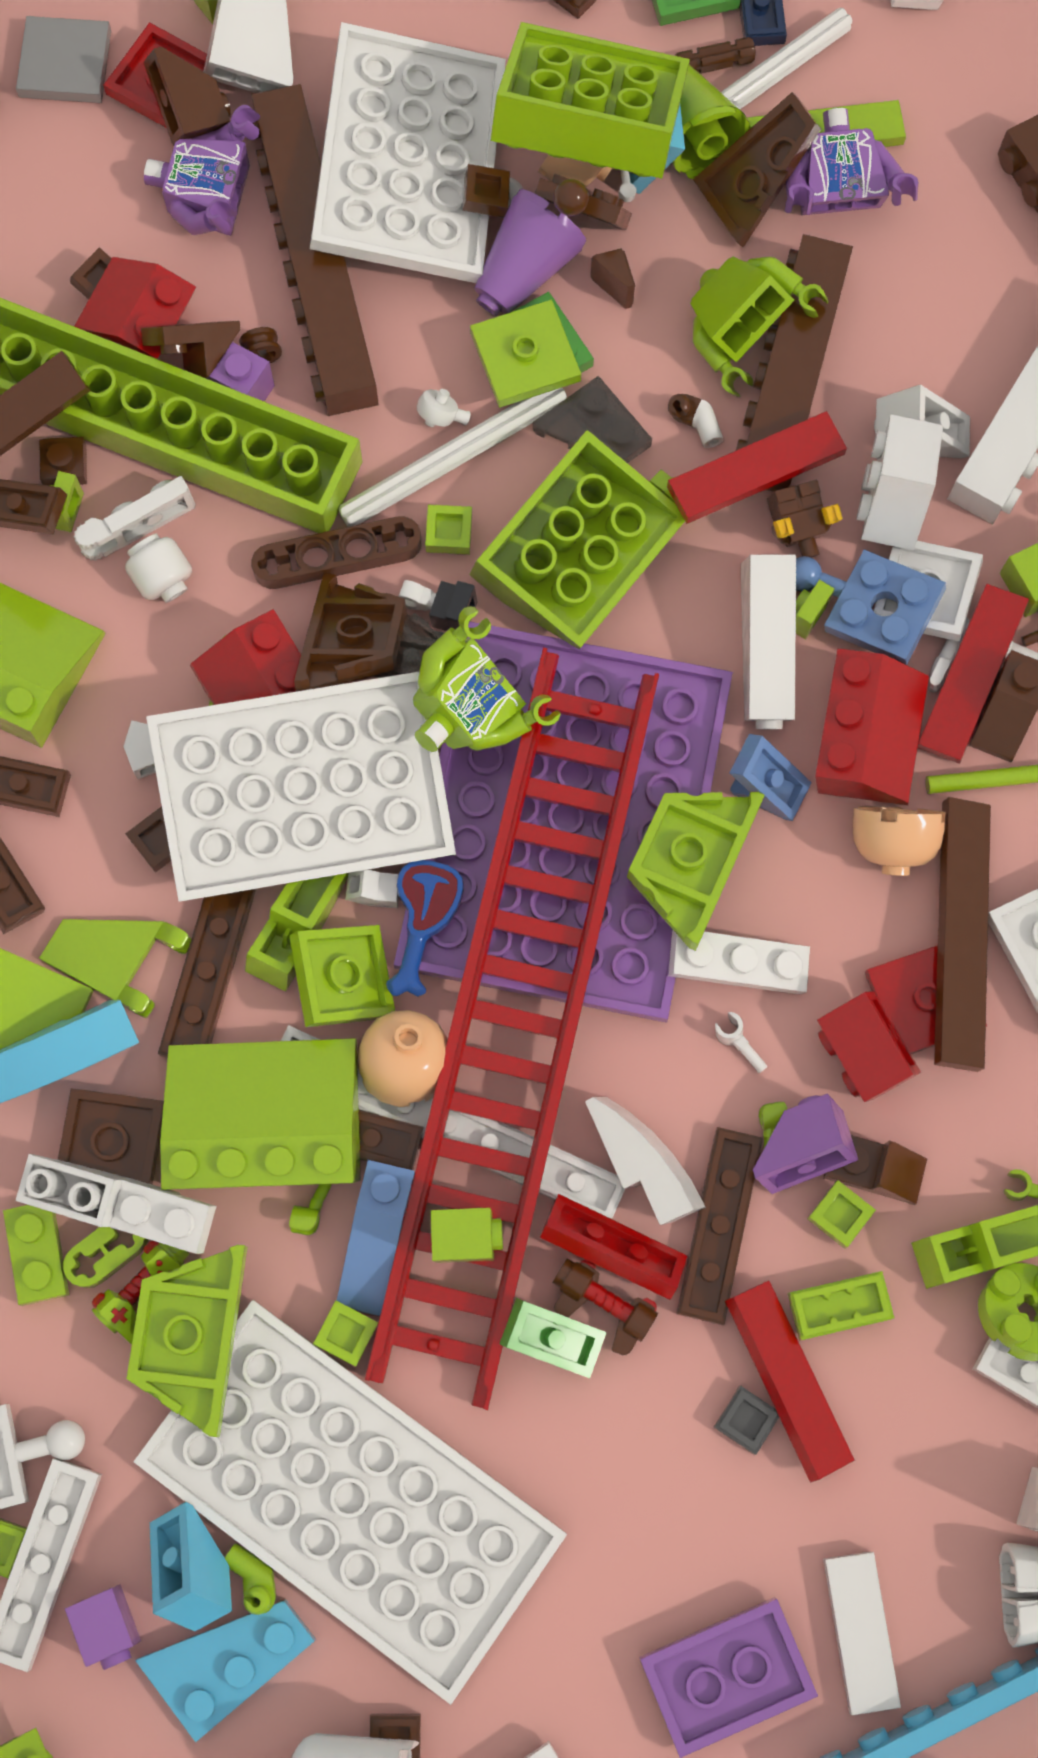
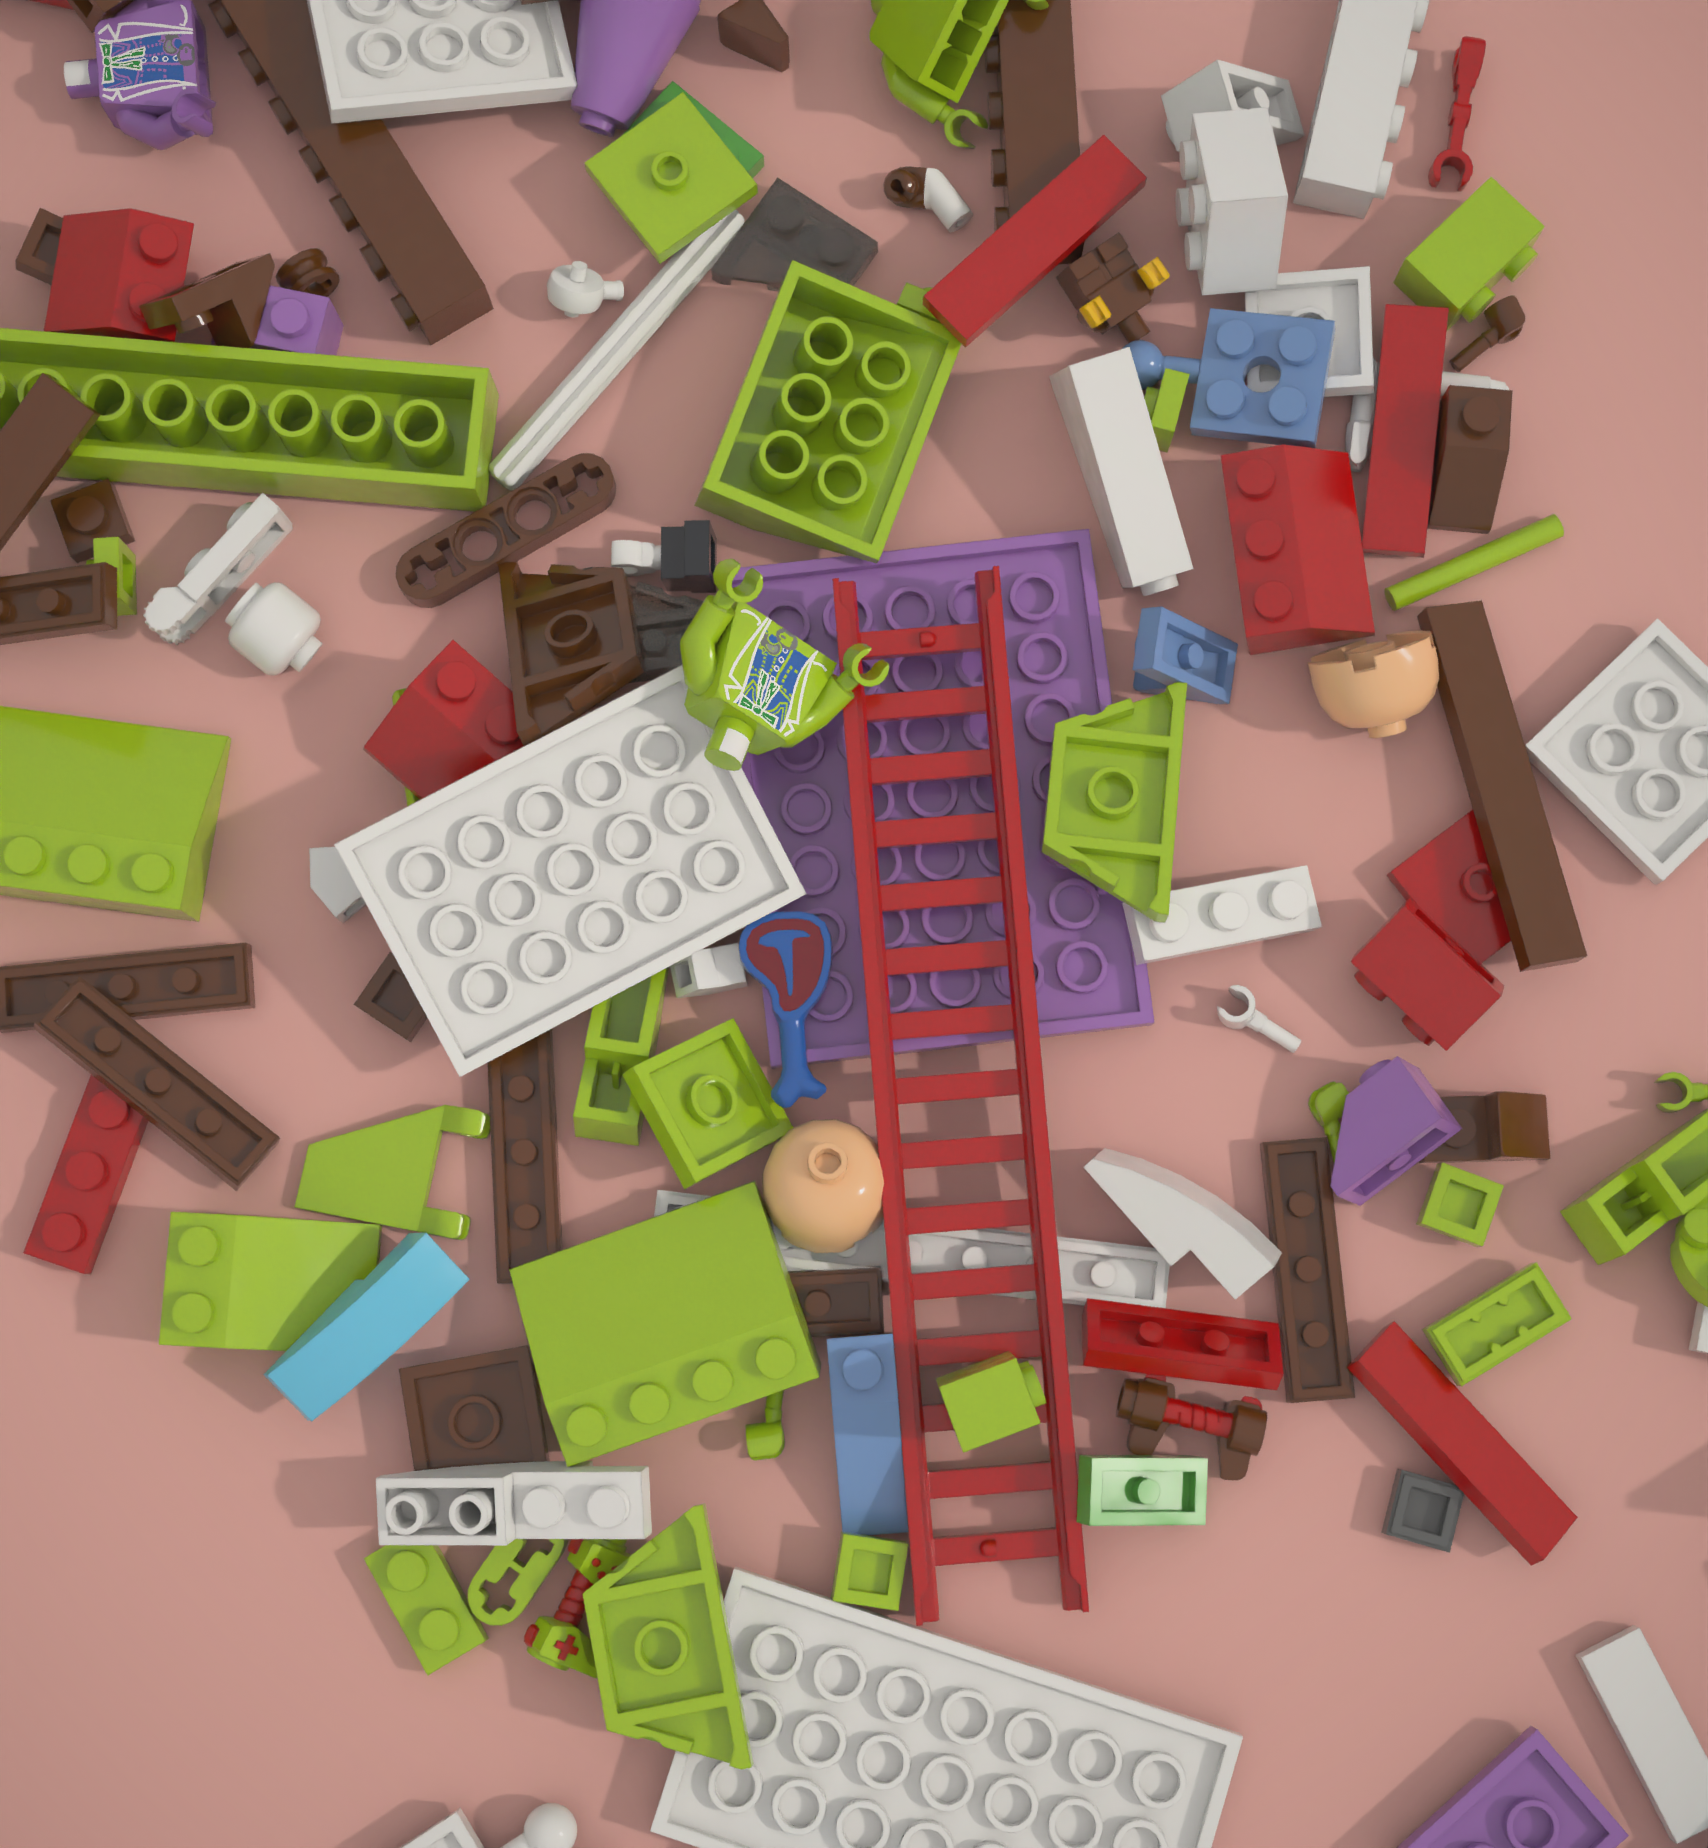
camera: 15 degrees left, 5 degrees up
lime plate [425,504,472,555] -> none

